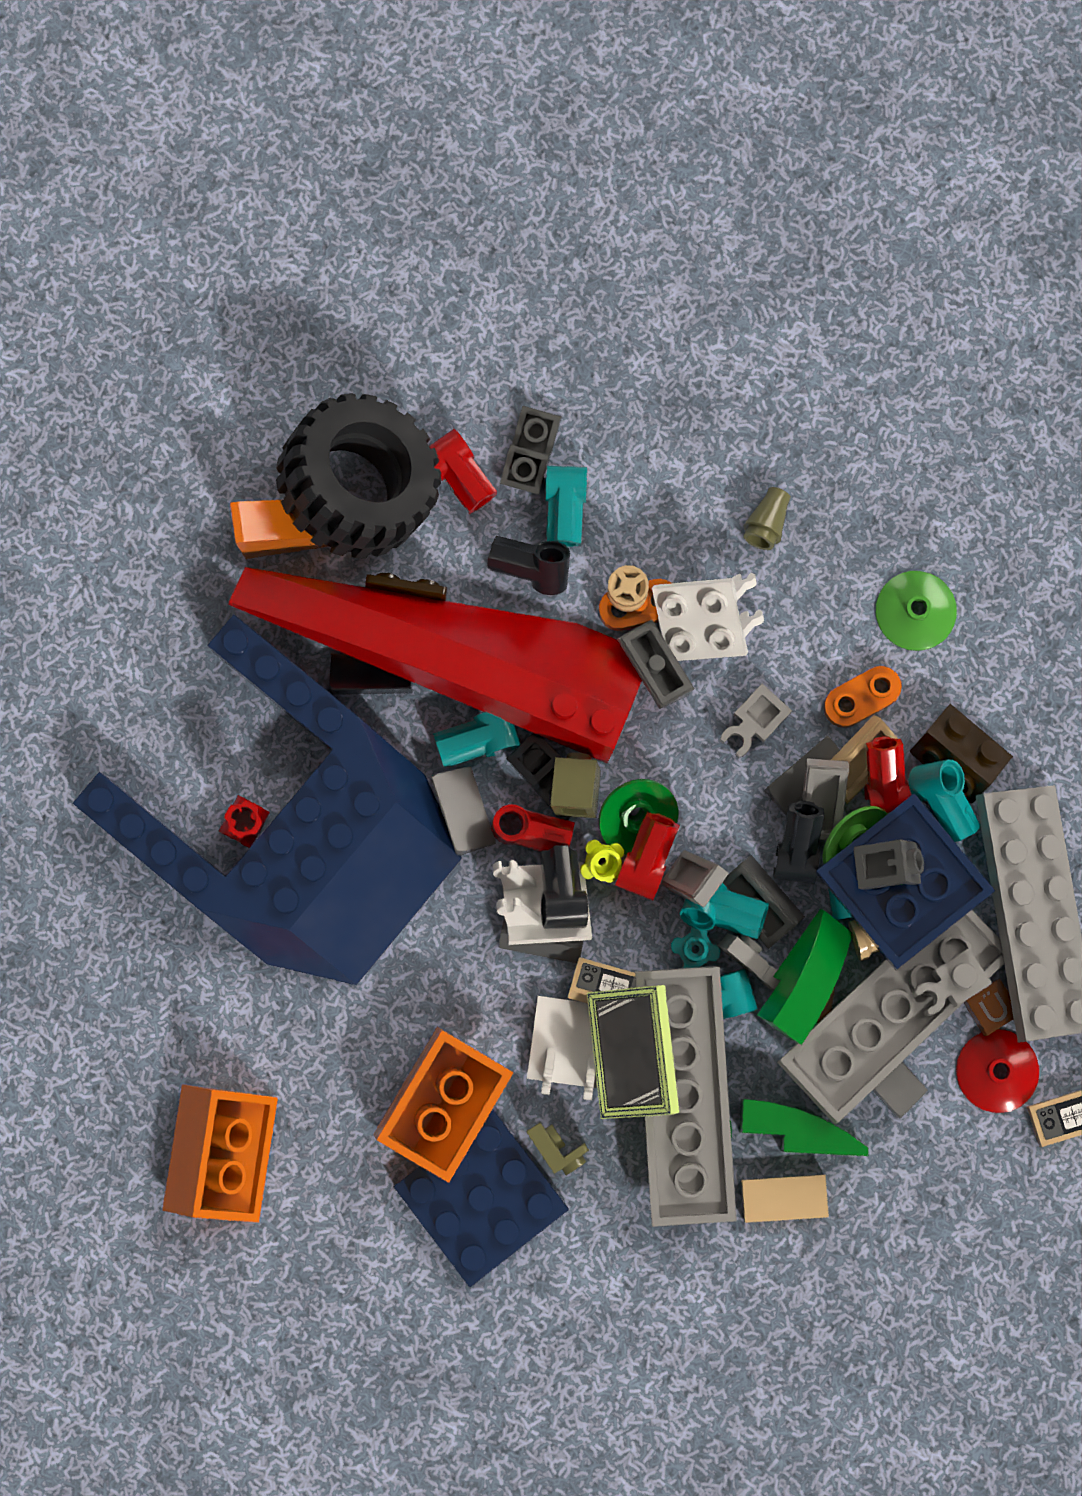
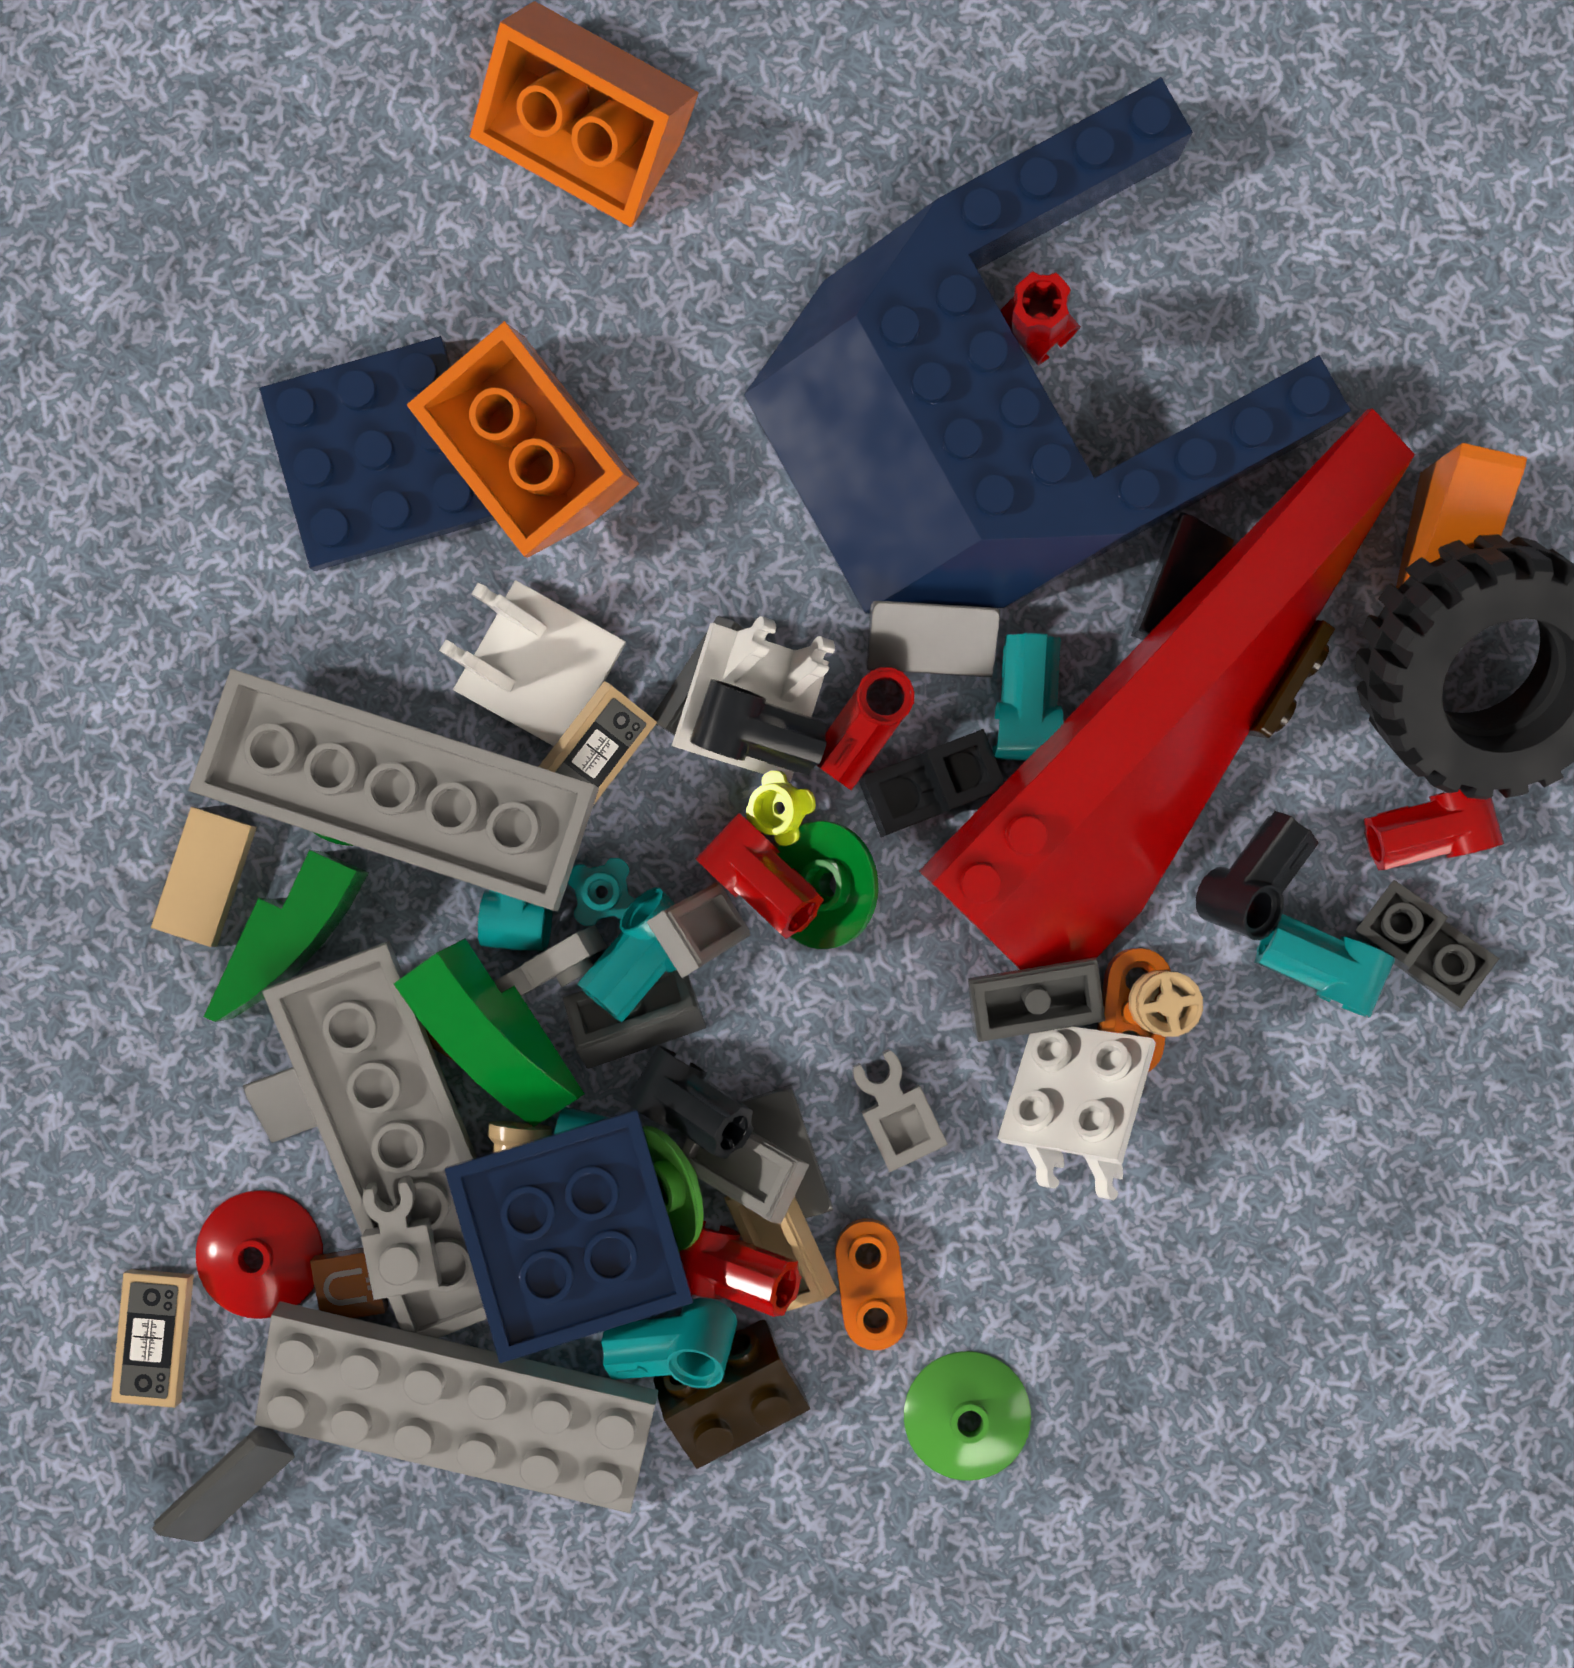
camera: 105 degrees right, 5 degrees up
olive bracket [526,1122,589,1176] -> none
olive brick [550,753,601,818] -> none
tile [587,985,679,1119] -> none
olive cone [743,487,791,550] -> none
dark grey bracket [854,840,924,890] -> none

